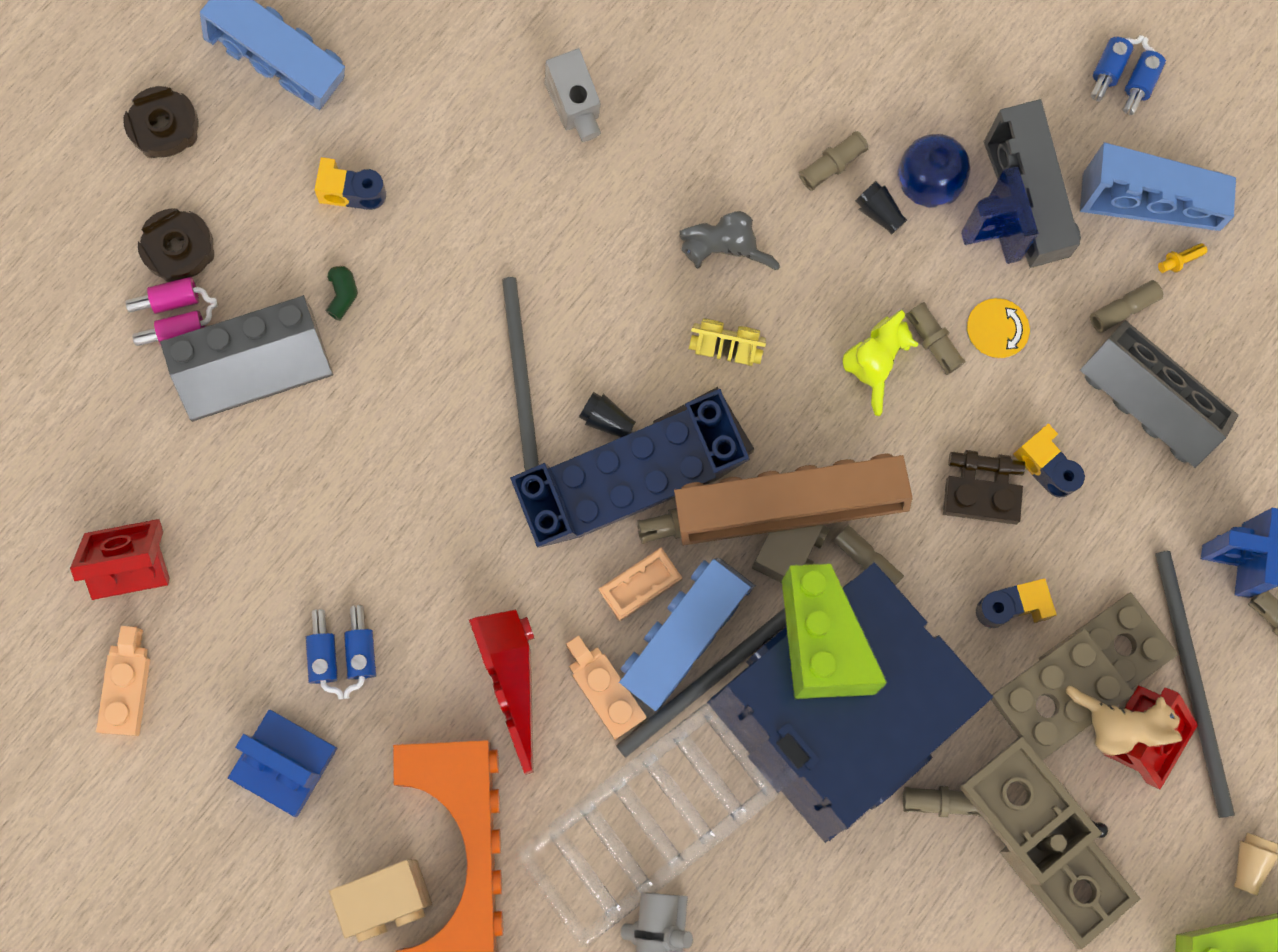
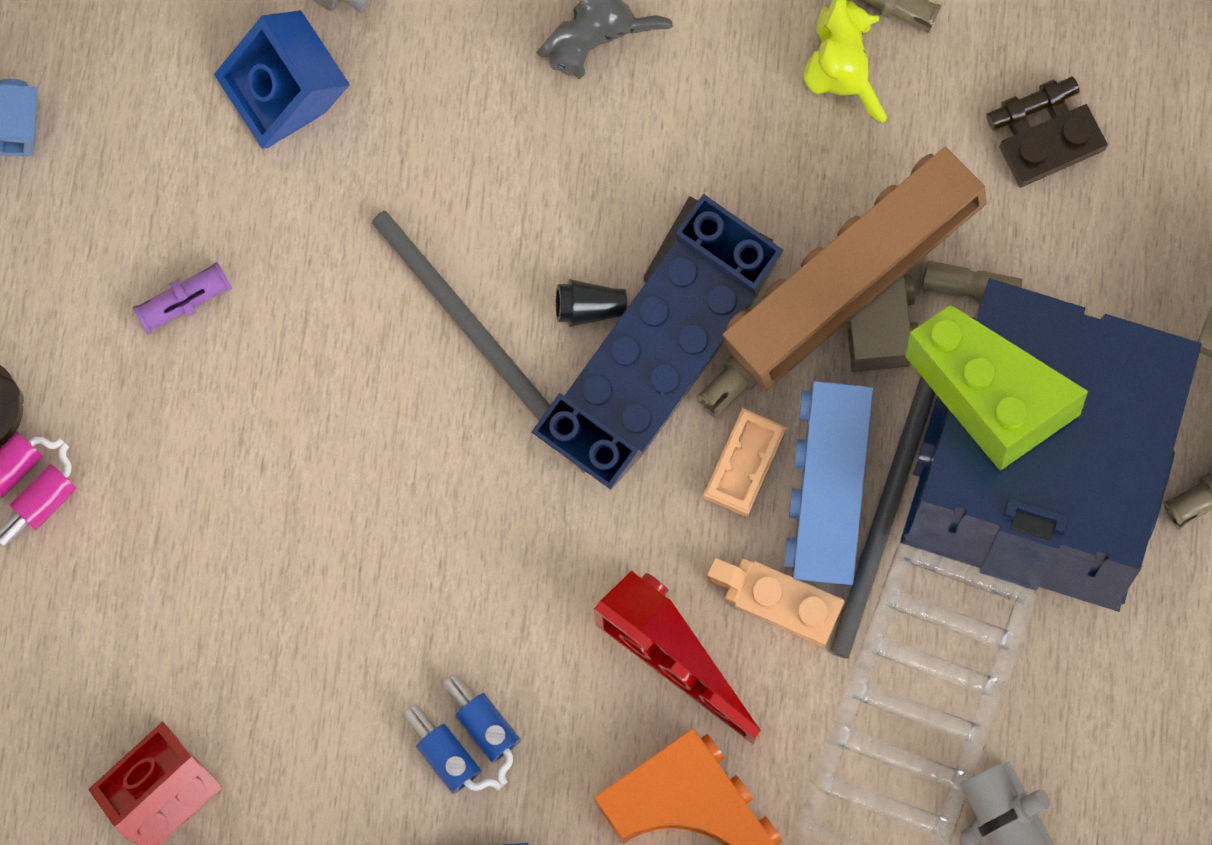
camera: 25 degrees left, 0 degrees up
slope [160,295,333,422] -> none
leg [314,157,386,210] -> none
dark green arm [325,266,358,321] -> none
light yellow hinge [689,318,766,366] -> none
leg [976,578,1057,628] -> none
leg [1013,423,1085,498] -> none
none -> medium lavender pin [133,262,232,334]
none -> blue slope [214,10,350,149]

